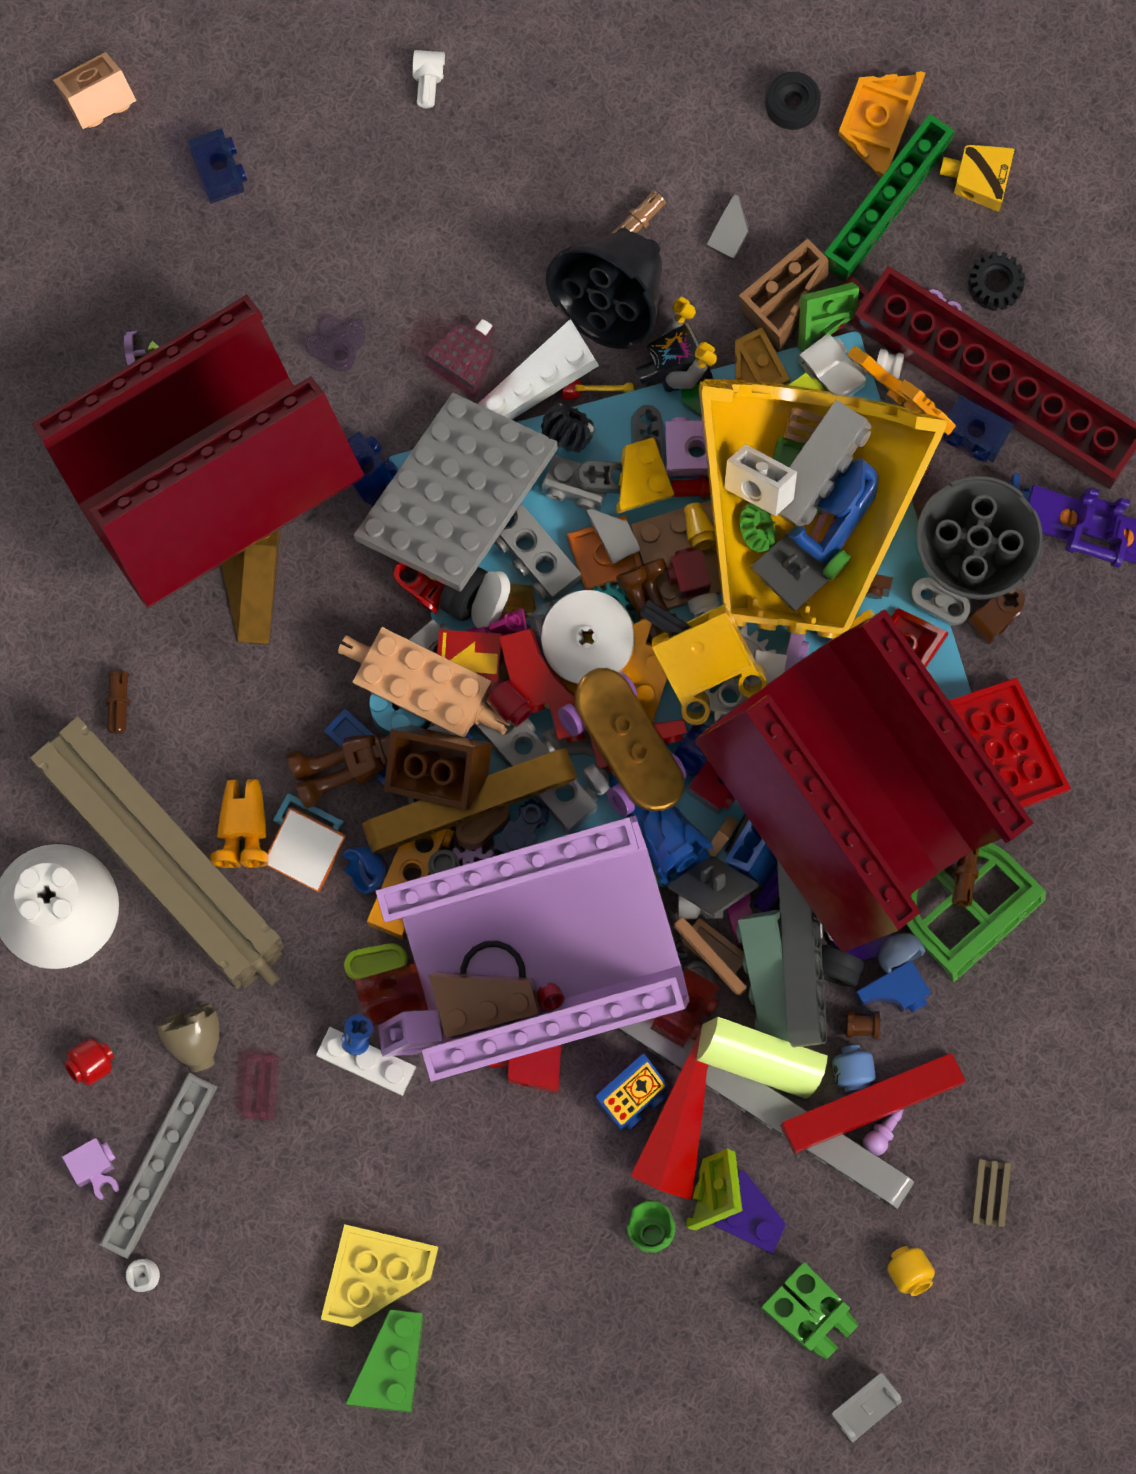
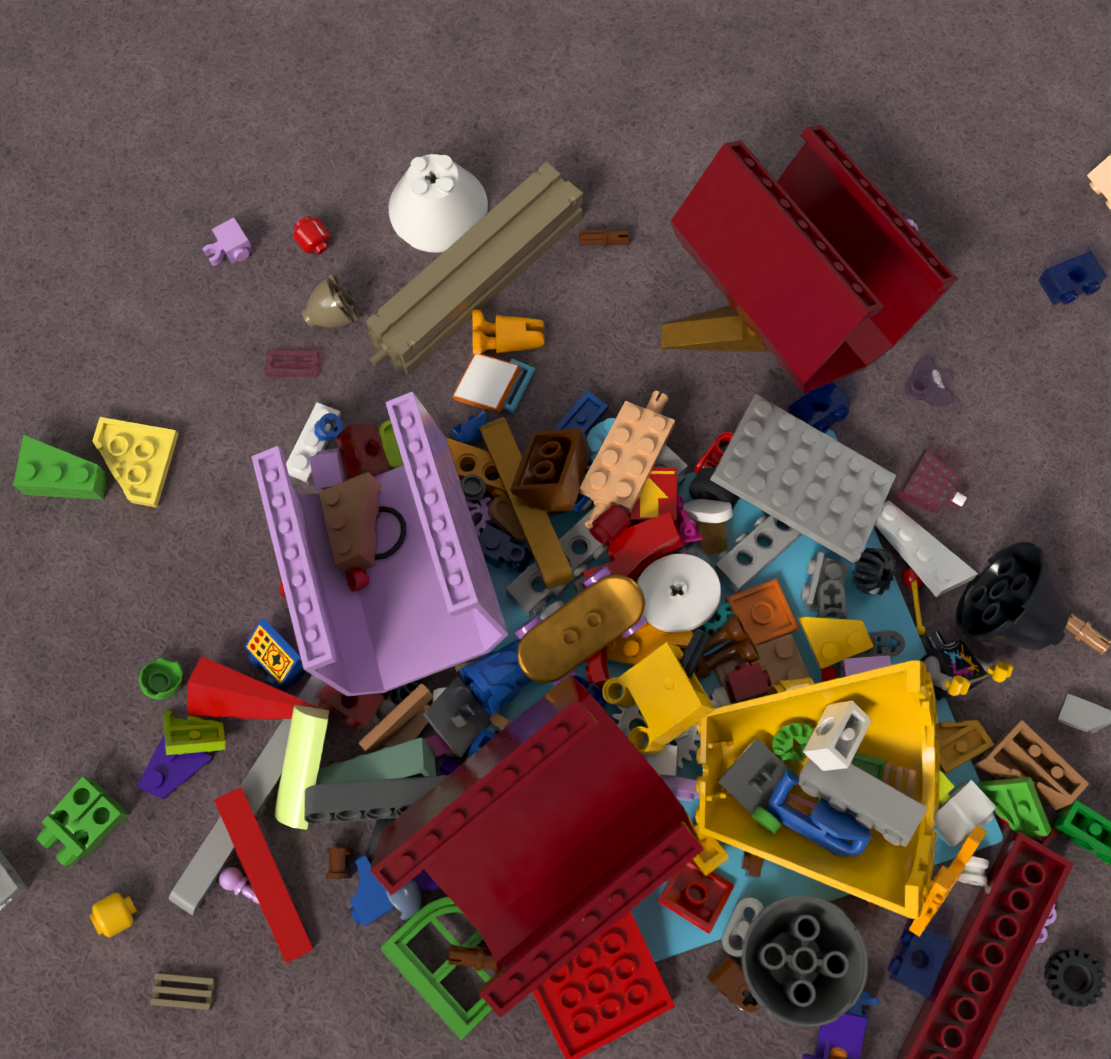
camera: 90 degrees right, 5 degrees down
light grey tile [99,1072,218,1260] -> none
white tile [126,1259,160,1292] -> none
reddish brown piece [287,735,390,809] -> none
light grey slope [585,508,641,564] -> none
medium blue head [832,1045,876,1093] -> none

